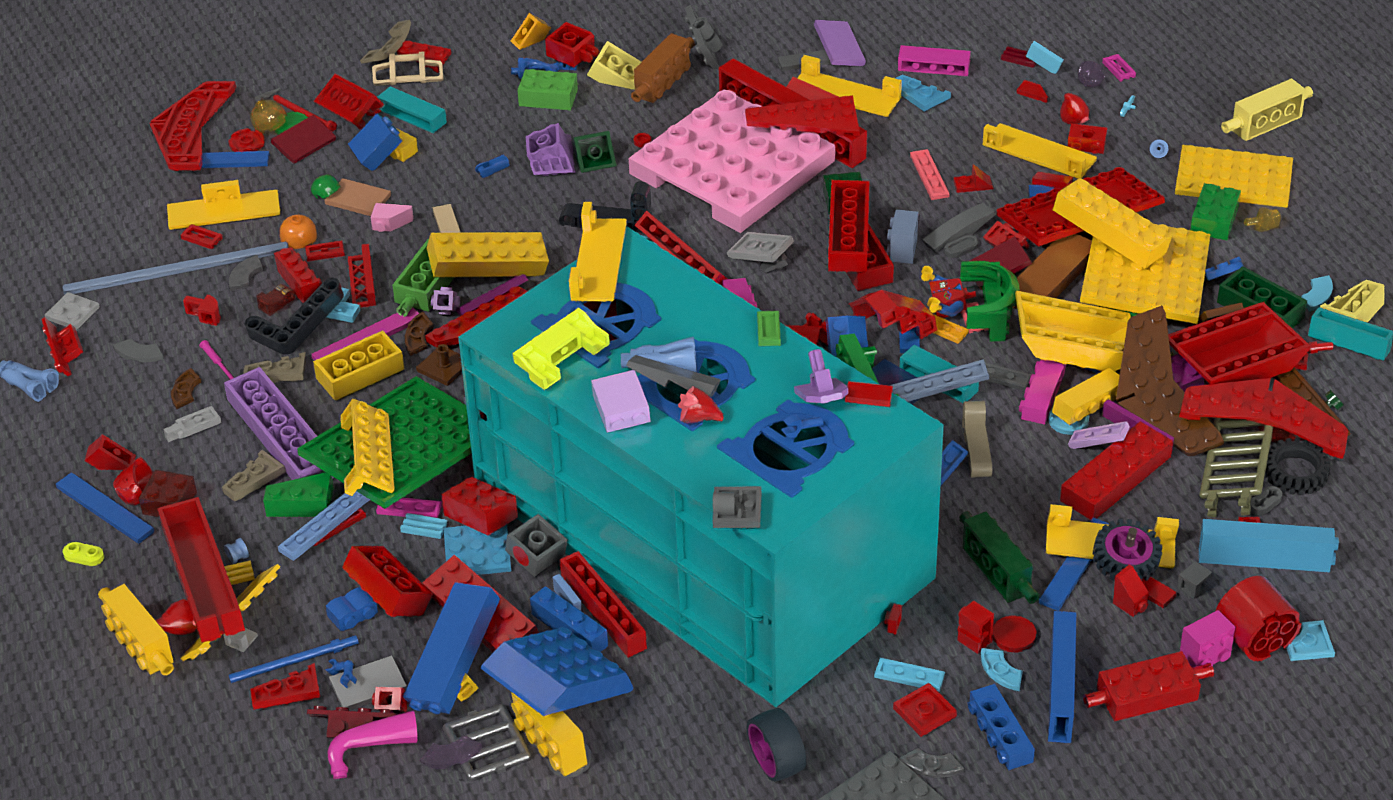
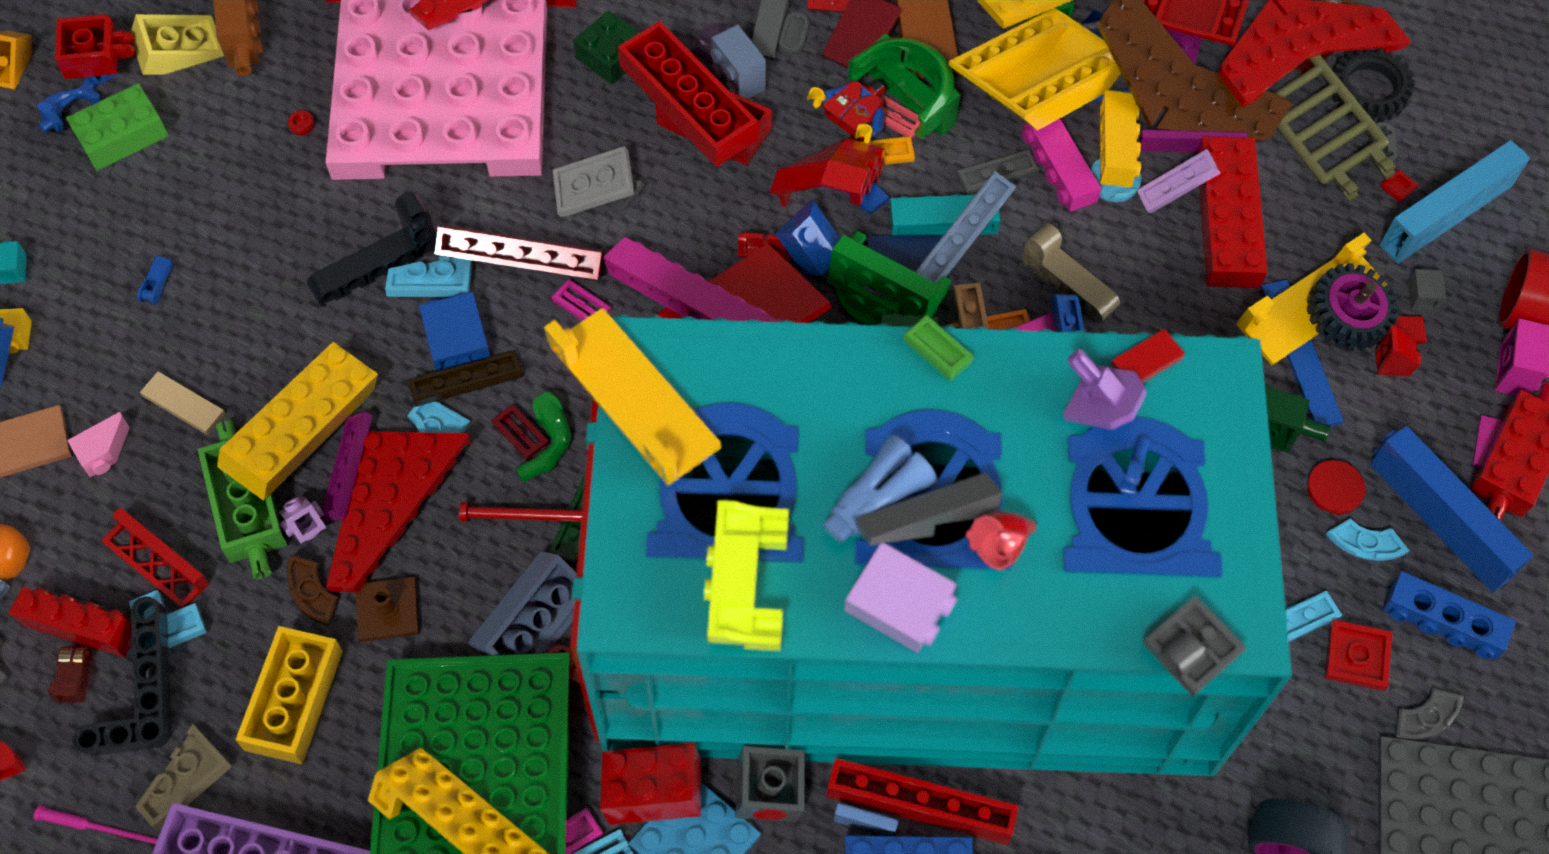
camera: 45 degrees left, 20 degrees up
red tile [305,241,345,262] -> none
dark pink tile [312,307,419,361] -> none
medium lavender slope [526,123,575,176] -> none
dark green slope [571,131,616,173] -> none
red brick [957,600,994,654] -> none

